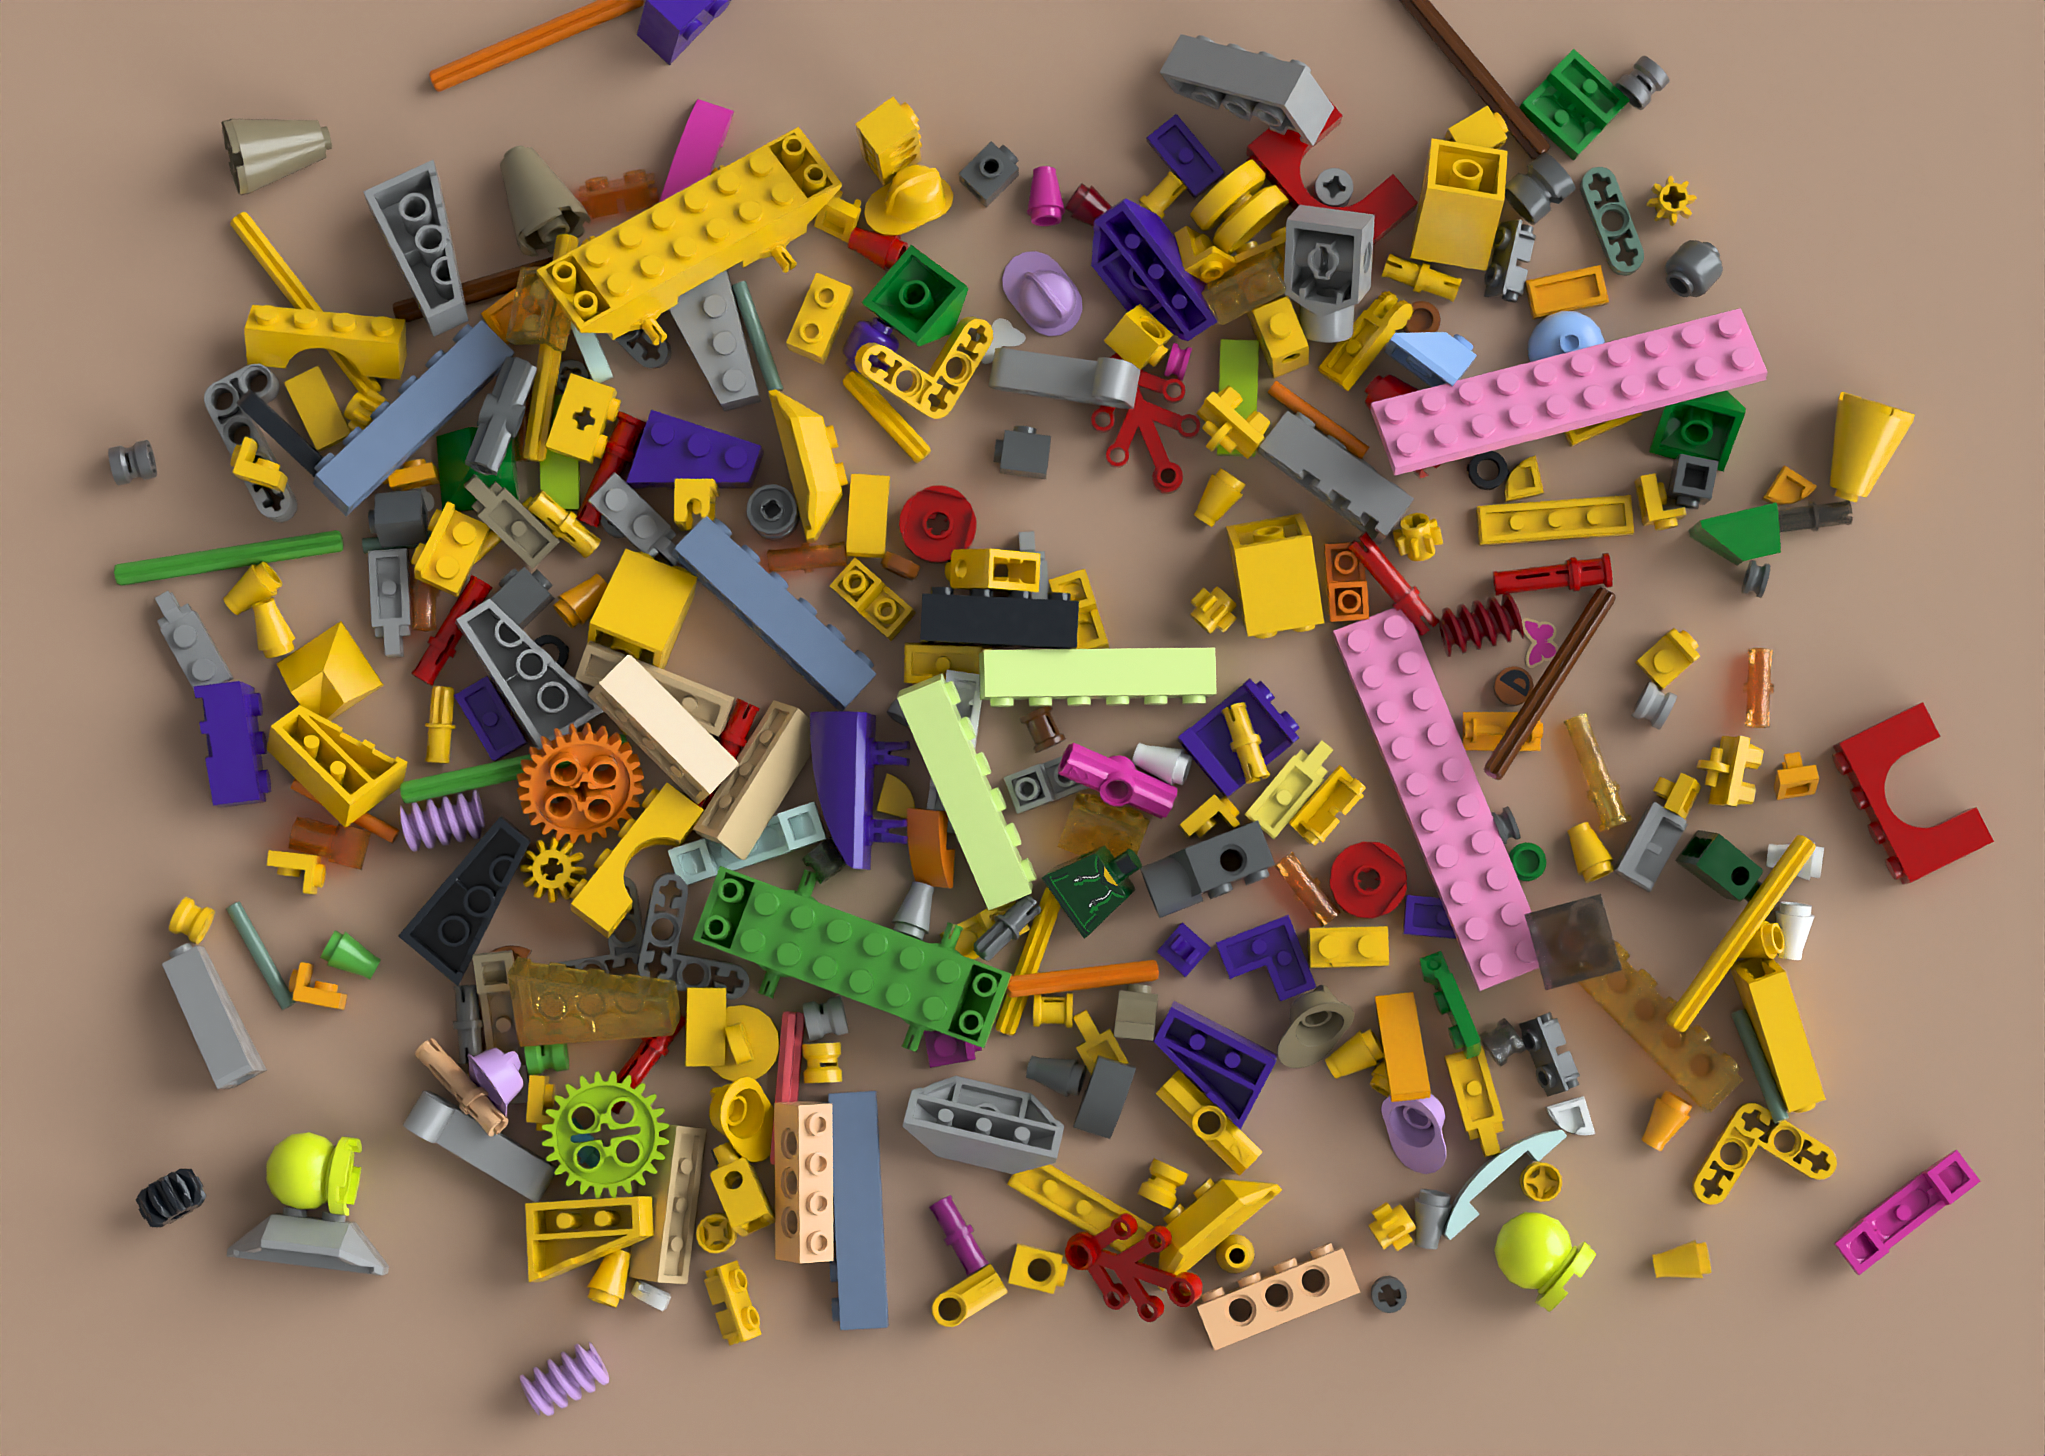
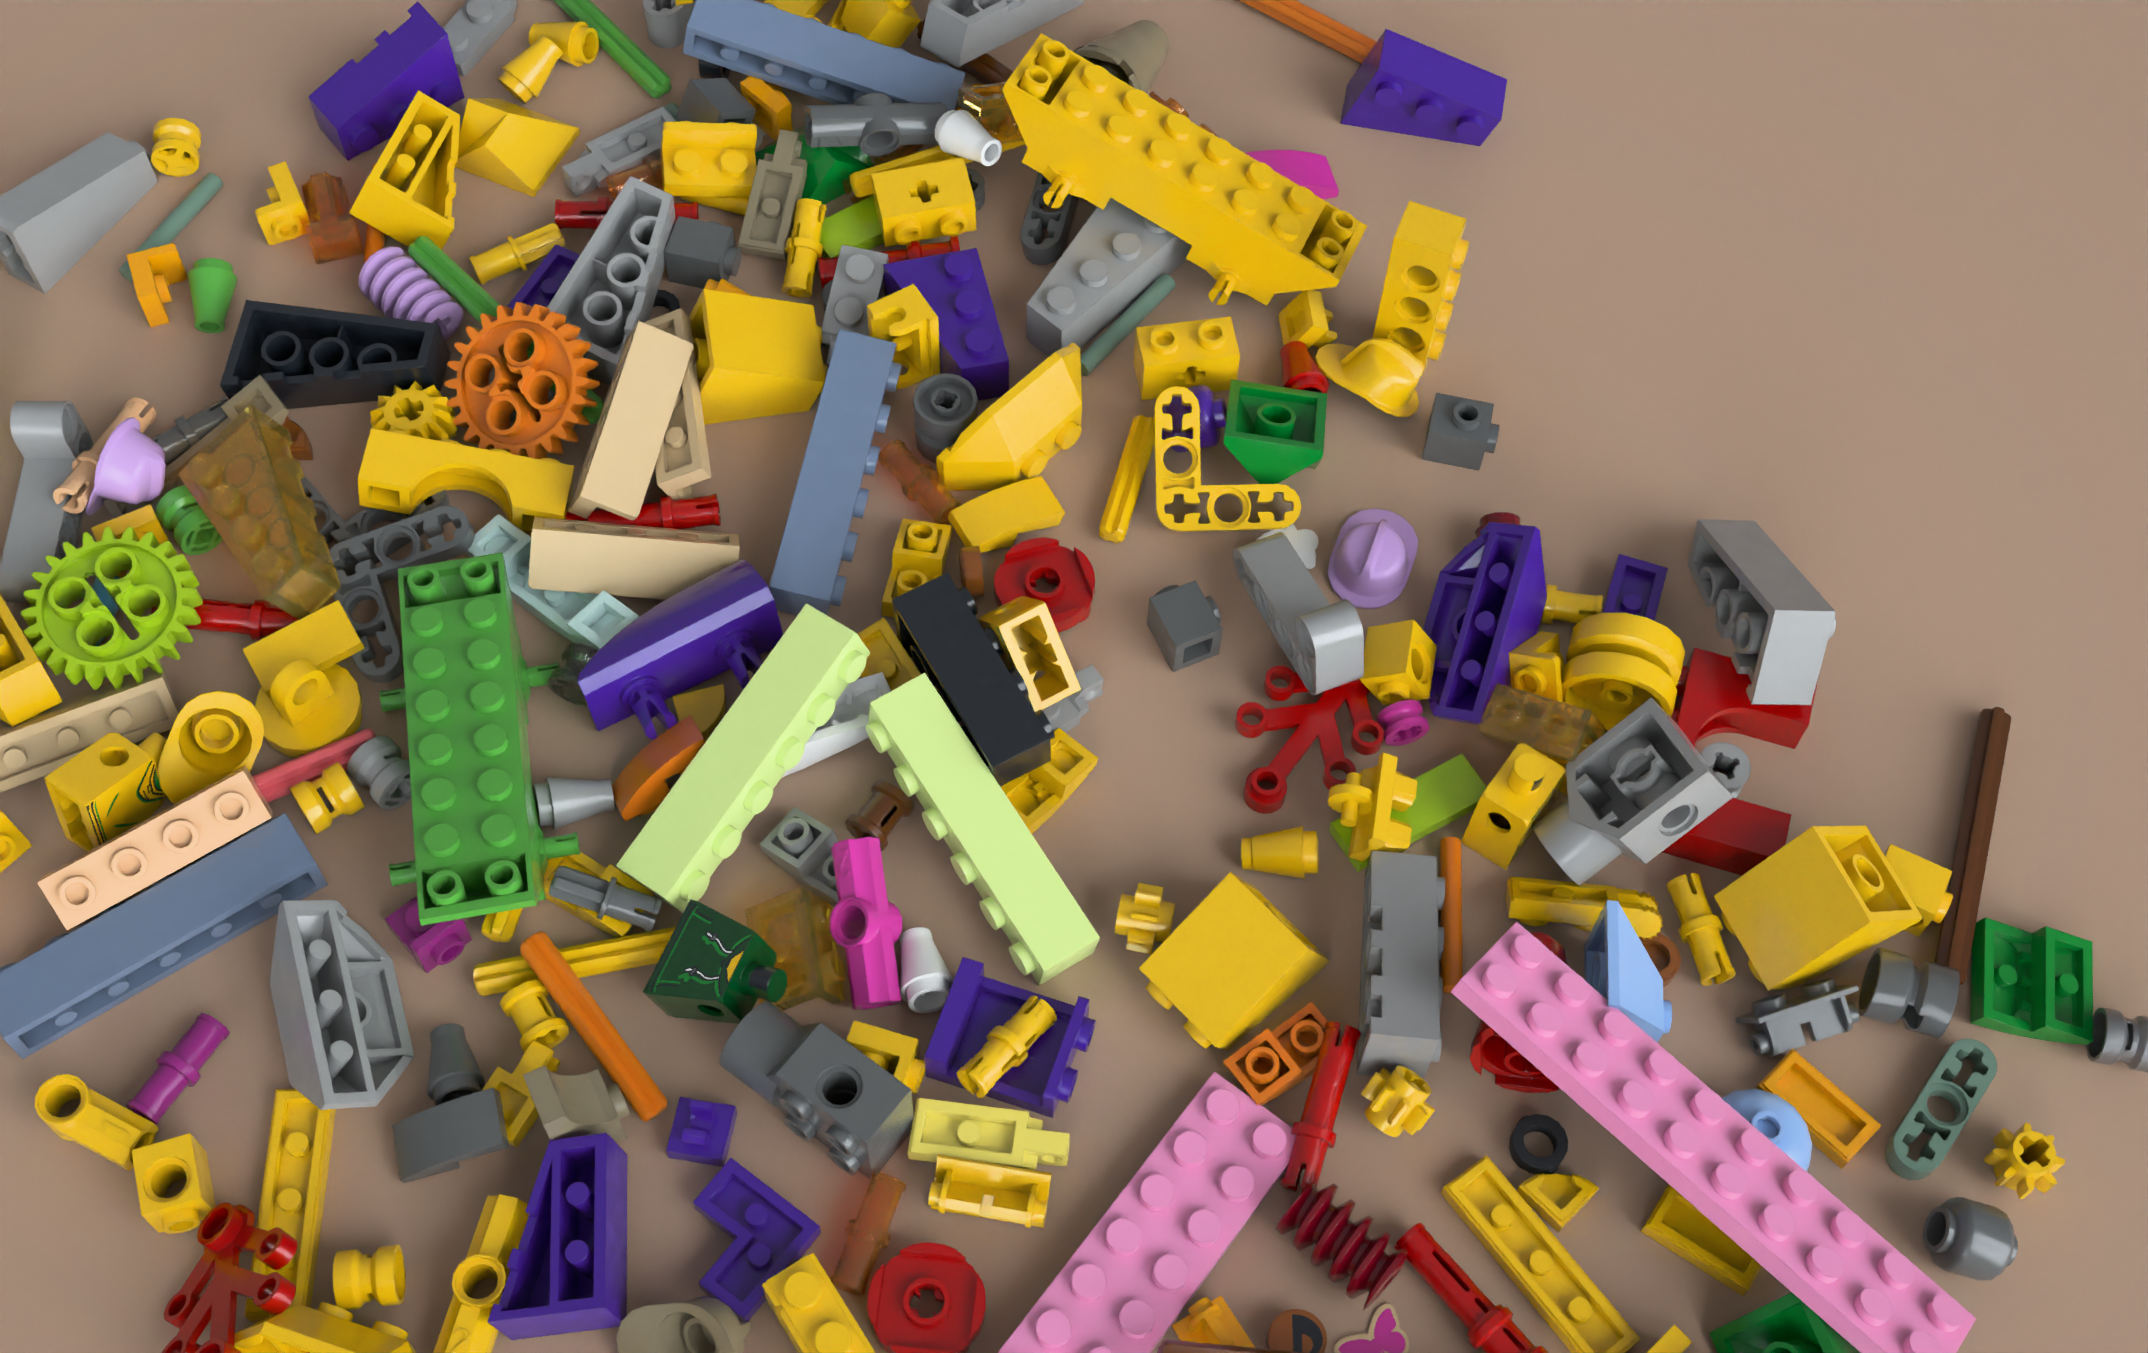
camera: 50 degrees right, 25 degrees down
light aqua beam [568,318,614,383] -> none
yellow wheel [696,1213,738,1253] -> none
dark pink cone [1027,166,1065,226] -> none
none -> white cone [935,110,1002,166]

